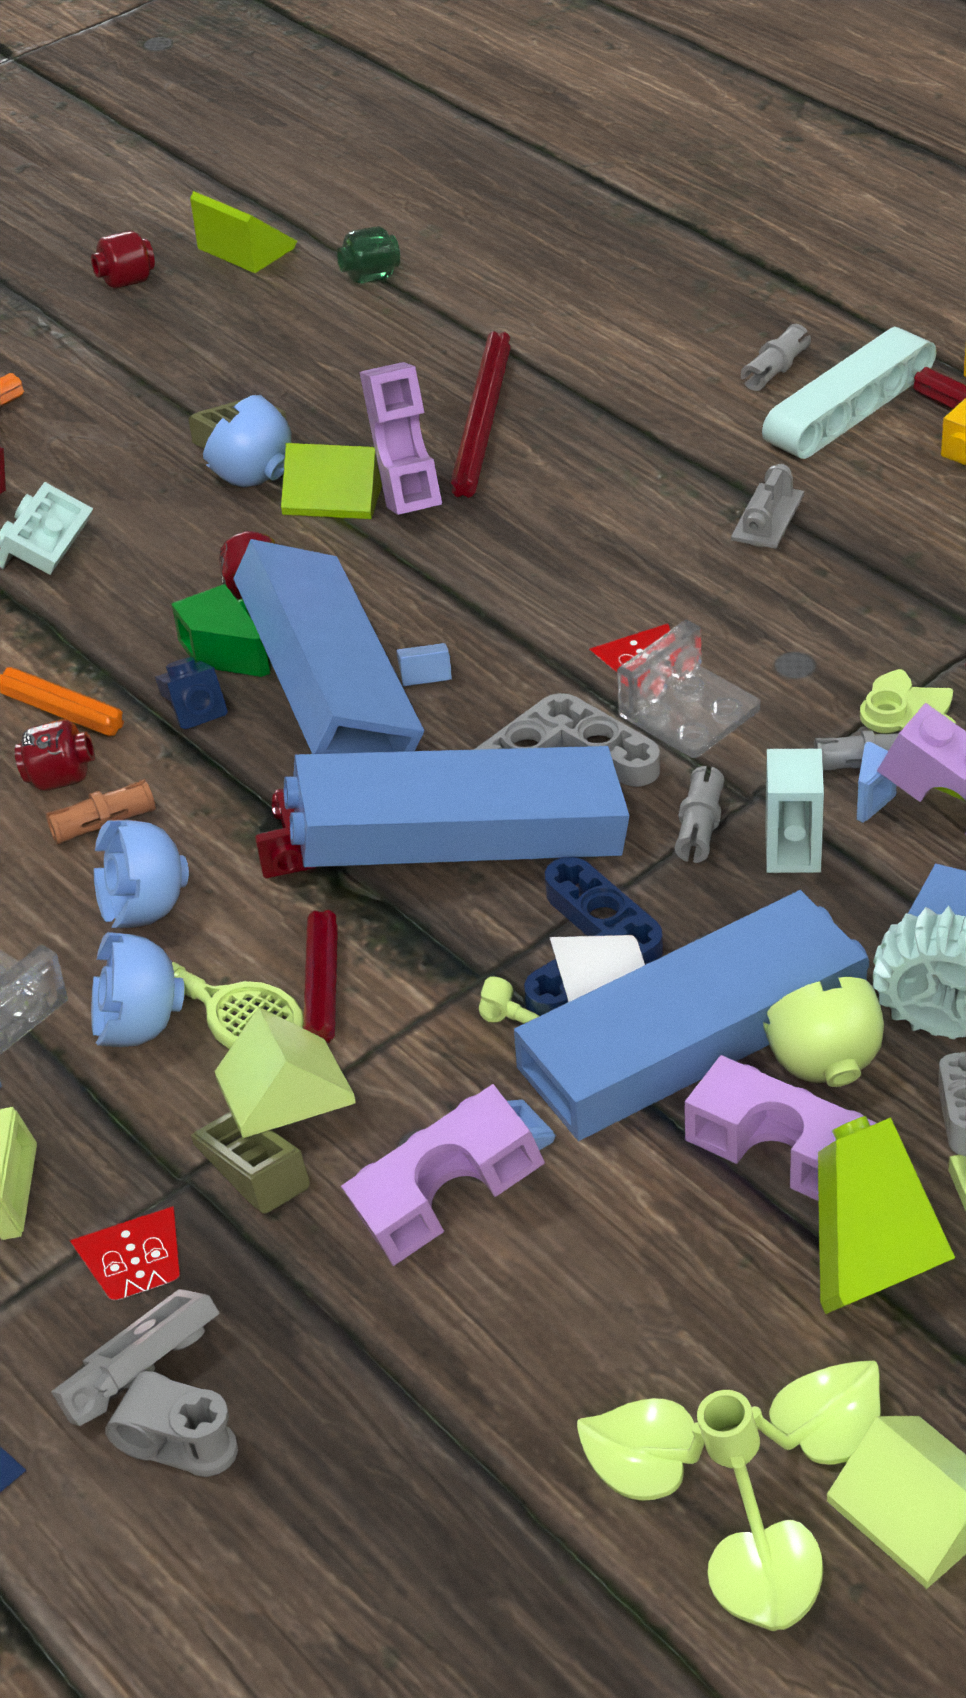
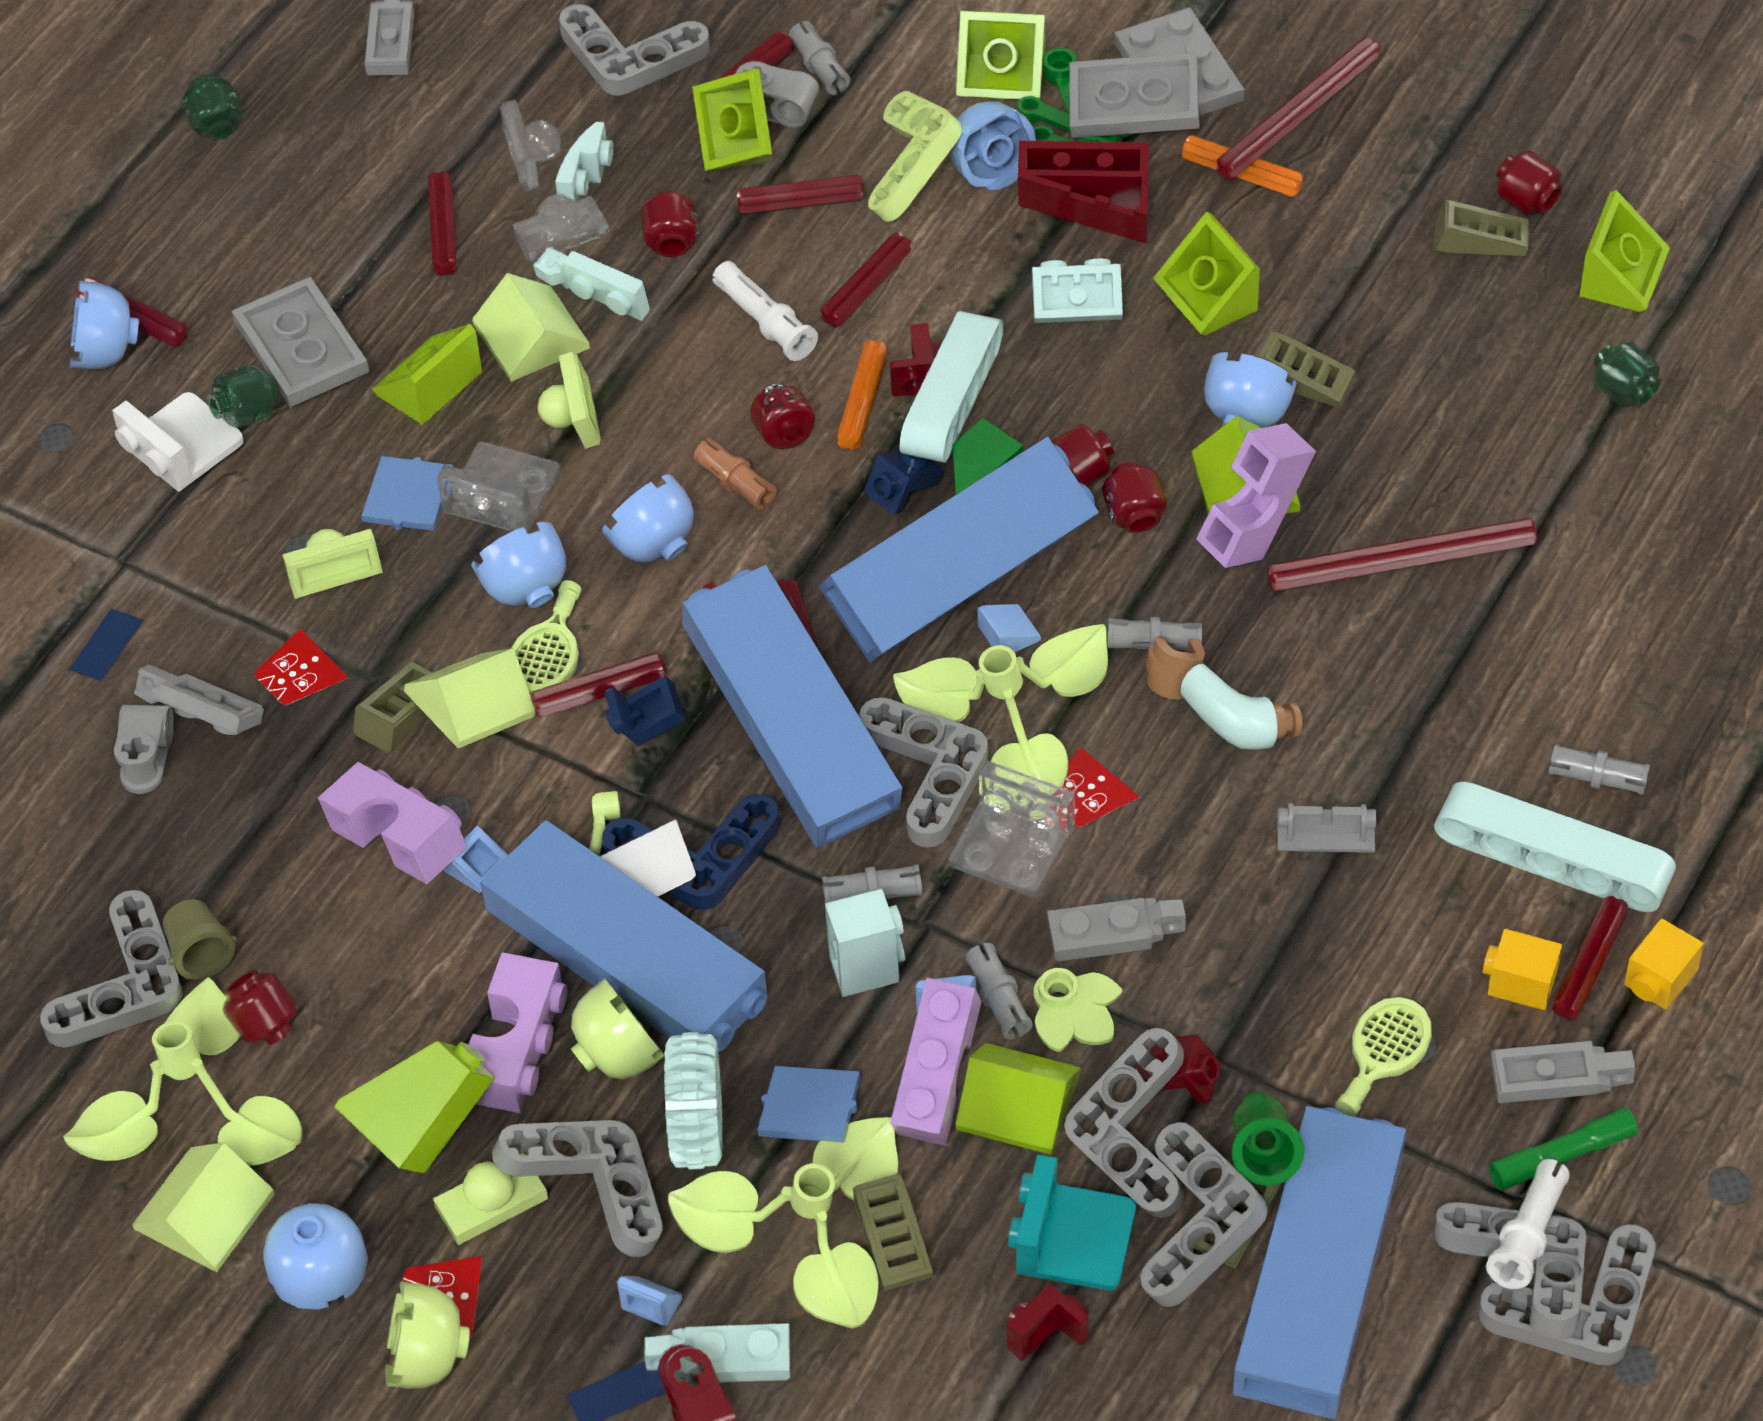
camera: 70 degrees right, 10 degrees up
none -> light grey beam [40,890,183,1047]
none -> olive piece [163,899,237,980]
none -> dark red head [223,970,297,1045]
none -> dark blue bracket [605,676,685,746]
none -> dark red bracket [889,323,940,397]
none -> yellowish green plant [893,624,1108,804]
none -> light aqua beam [900,311,1003,463]
none -> light grey hinge [1047,898,1186,962]
none -> dark red head [1102,462,1167,533]
none -> light grey pin [1107,617,1202,652]
none -> piece [1145,636,1302,750]
none -> lime slope [1153,212,1260,336]
none -> olive slope [1434,200,1529,256]

